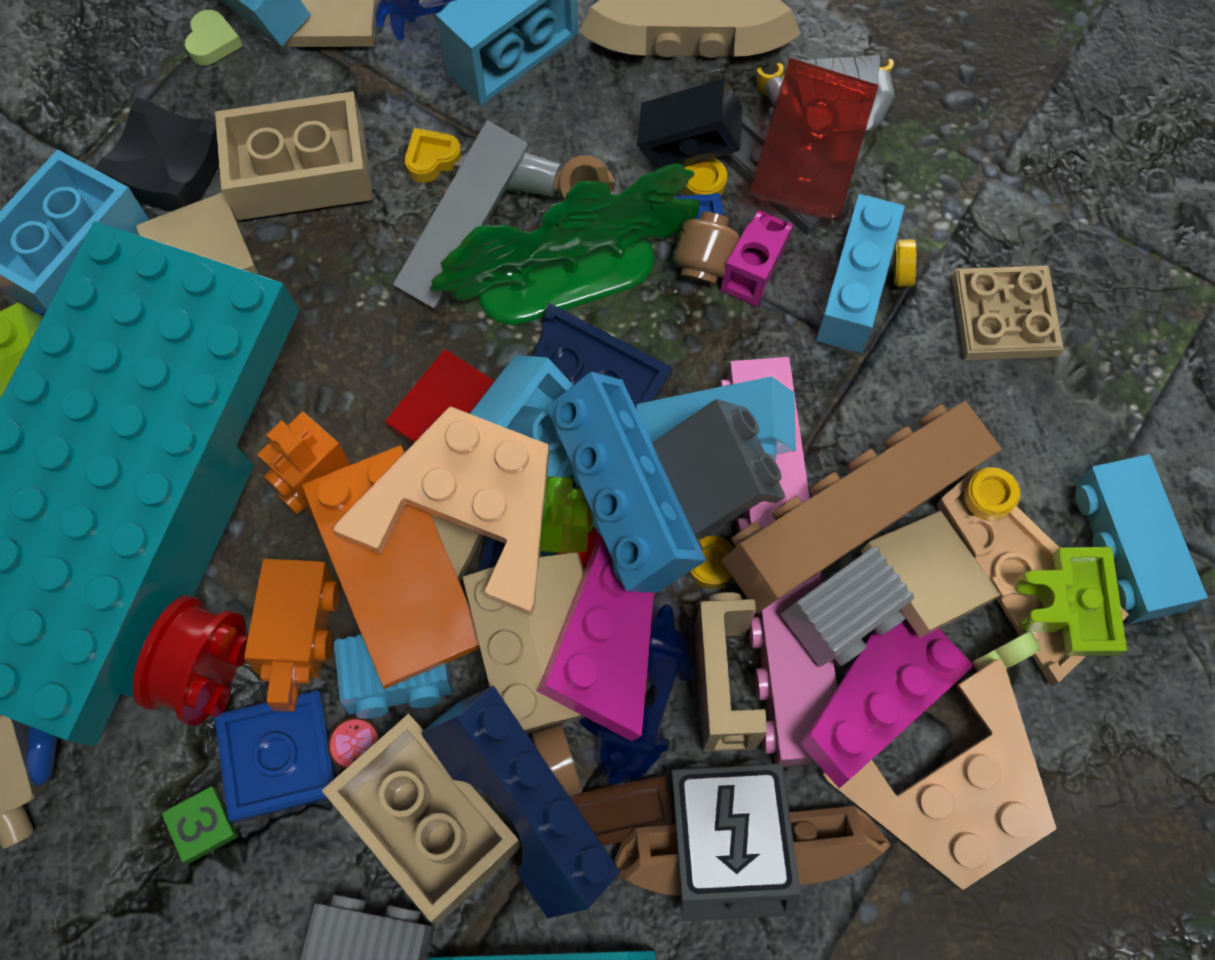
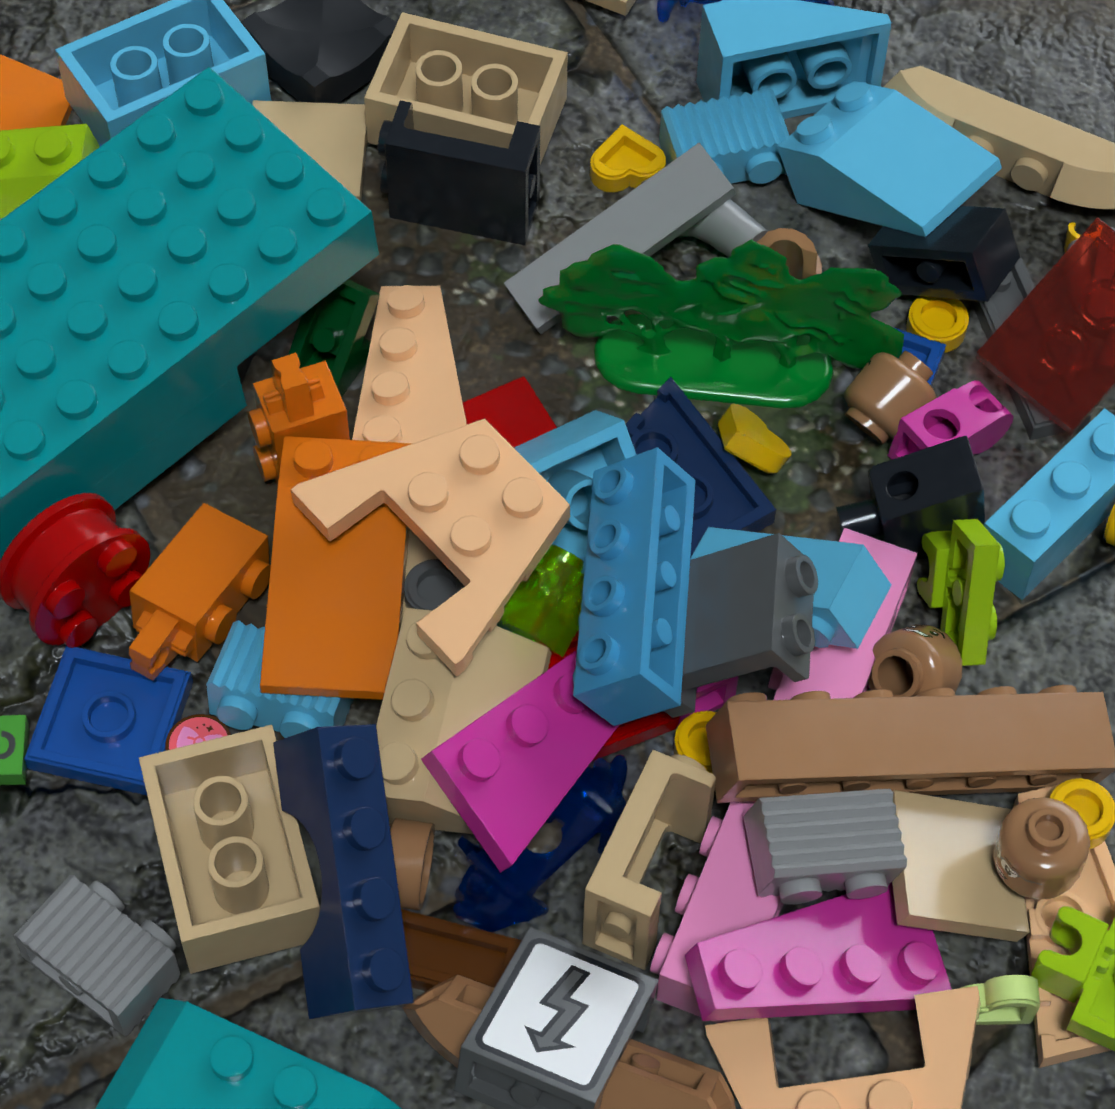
camera: 25 degrees right, 10 degrees down
none -> dark green slope [288,279,380,397]
none -> light nougat wing [352,285,467,443]
none -> black panel [377,100,540,246]
none -> dark grey tile [404,559,465,610]
none -> medium azure brick [659,88,790,184]
none -> yellow tile [718,404,792,474]
none -> medium azure slope [777,81,1002,237]
none -> black torso [836,435,985,560]
none -> medium nougat head [868,624,962,697]
none -> lime plate [917,519,1005,666]
none -> medium nougat head [993,797,1090,900]

